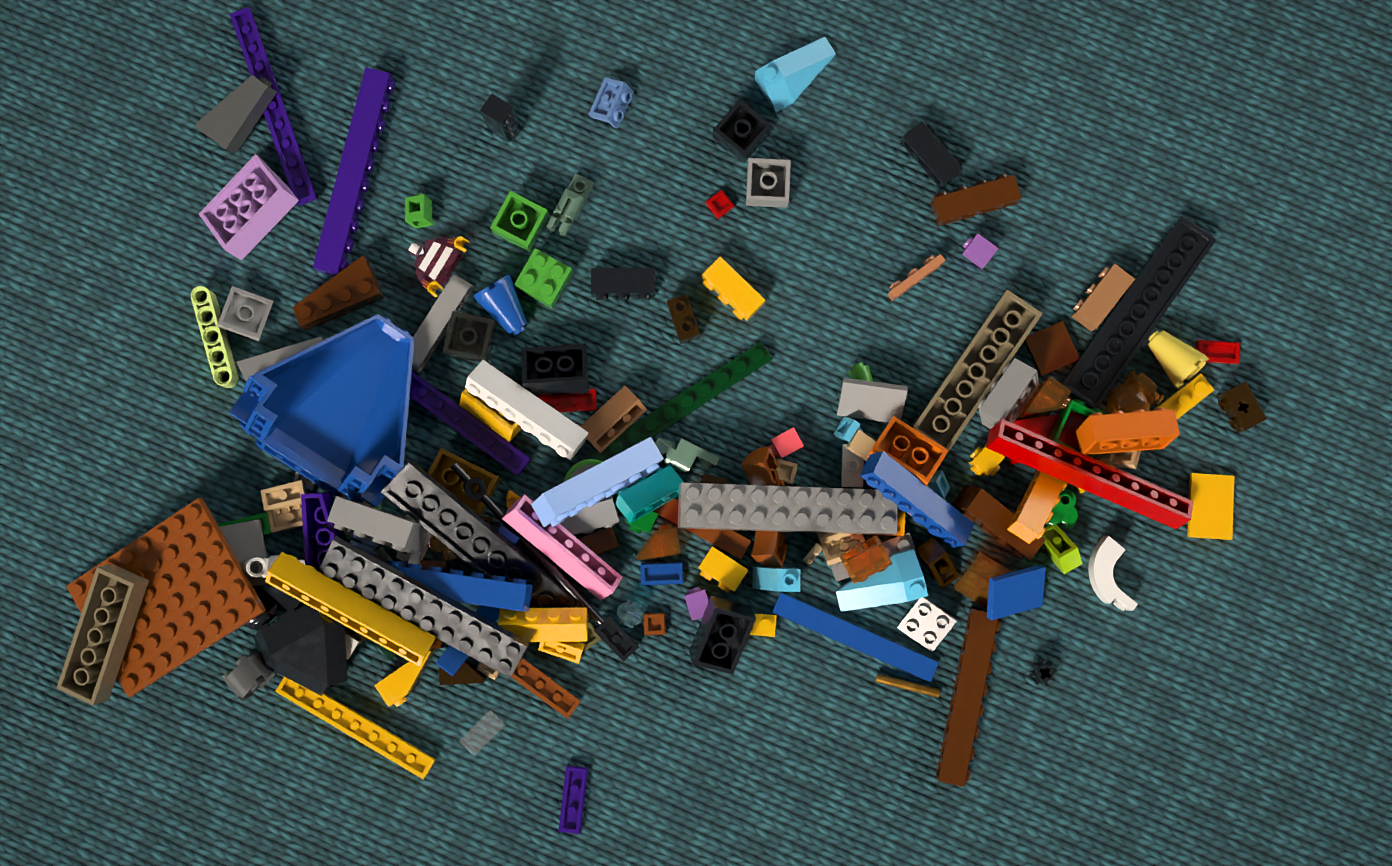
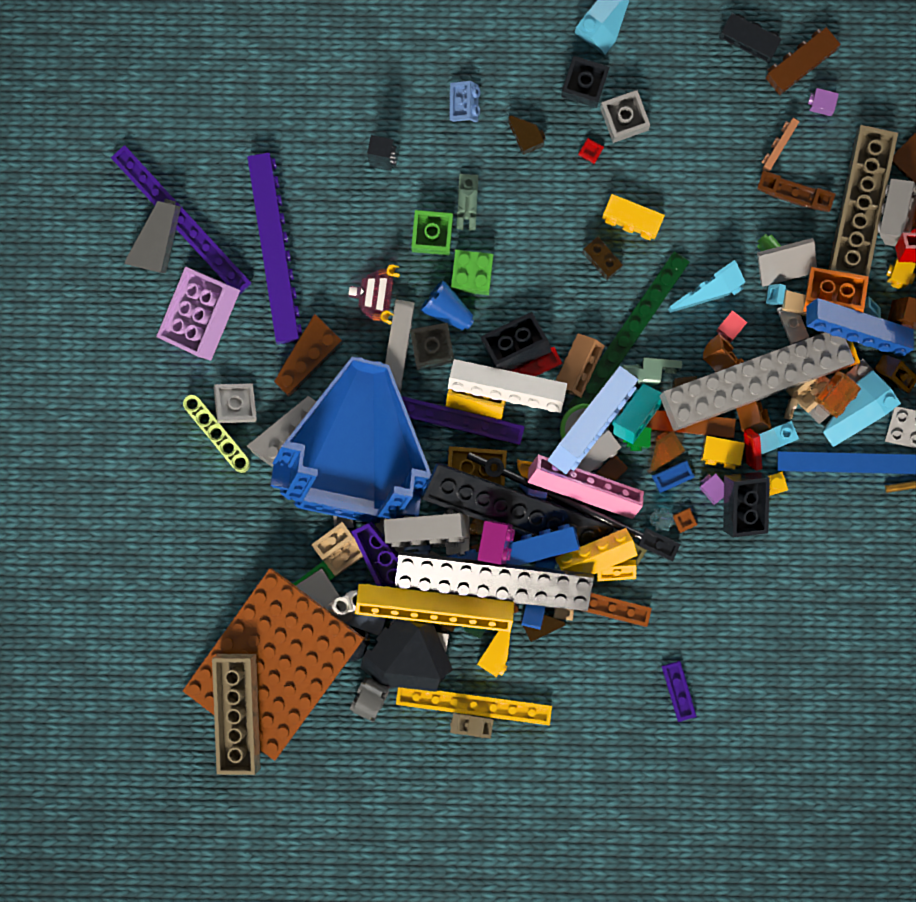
camera: 20 degrees left, 0 degrees up
bright green brick [405,193,434,229] -> none
clear tile [459,710,506,756] -> none
black brick [591,268,655,300] -> none
tan tile [776,459,798,485] -> none
none -> dark tan brick [450,713,494,739]
none -> magenta brick [478,521,515,565]
none -> dark brown slope [508,115,546,155]
none -> medium azure wedge [668,260,745,313]
none -> red tile [744,428,762,471]
none -> reddish brown slope [757,171,836,212]

